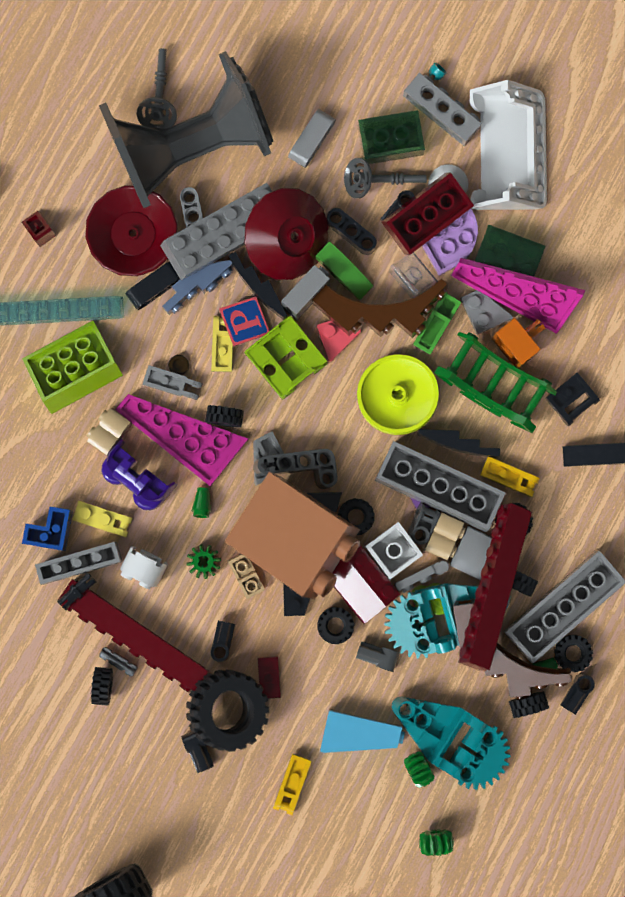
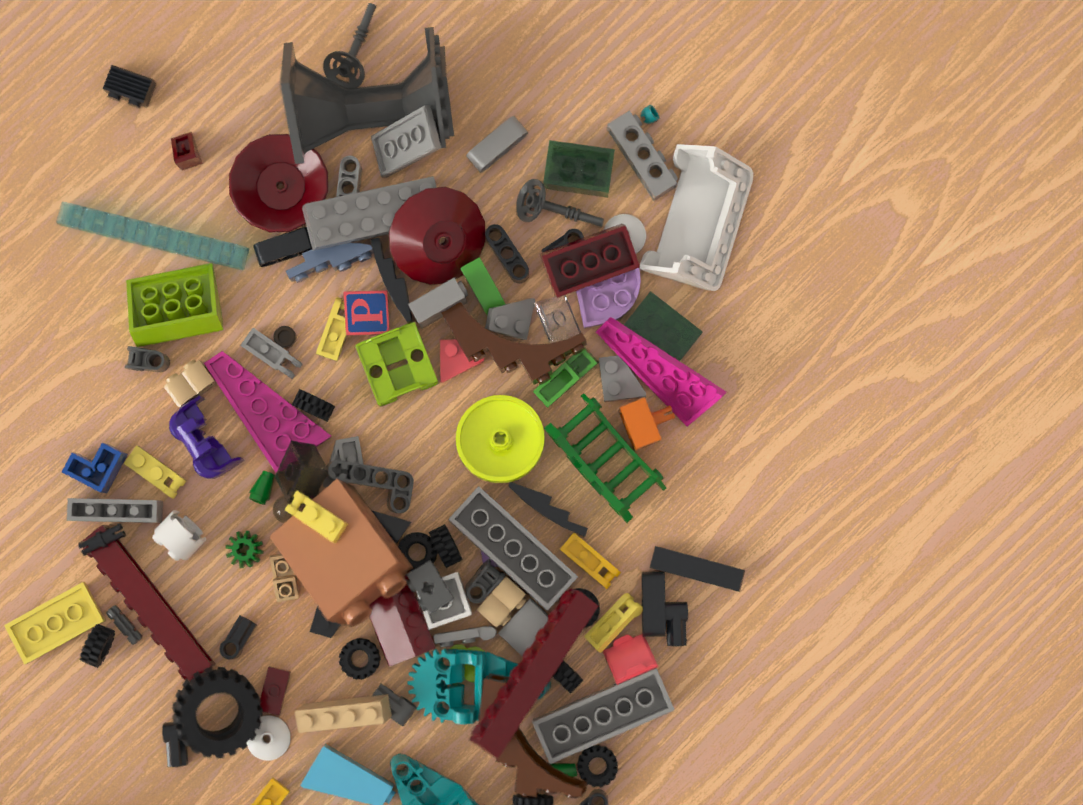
camera: 20 degrees right, 0 degrees up
black plate [545,372,600,426] -> none
none -> light yellow plate [4,582,105,665]
none -> dark grey piece [124,346,170,372]
none -> white dish [246,715,291,761]
none -> clear smoke brick [273,441,328,523]
none -> light yellow plate [284,491,348,543]
none -> tan brick [295,694,392,733]
none -> light grey tile [371,105,441,178]
none -> dark grey brick [406,560,454,613]
none -> black tyre [429,524,462,568]
none -> light grey wing [485,298,535,340]
none -> light yellow plate [584,593,643,653]
none -> coral piece [603,633,658,685]
none -> black beam [642,572,666,637]
none -> black piece [665,602,688,646]

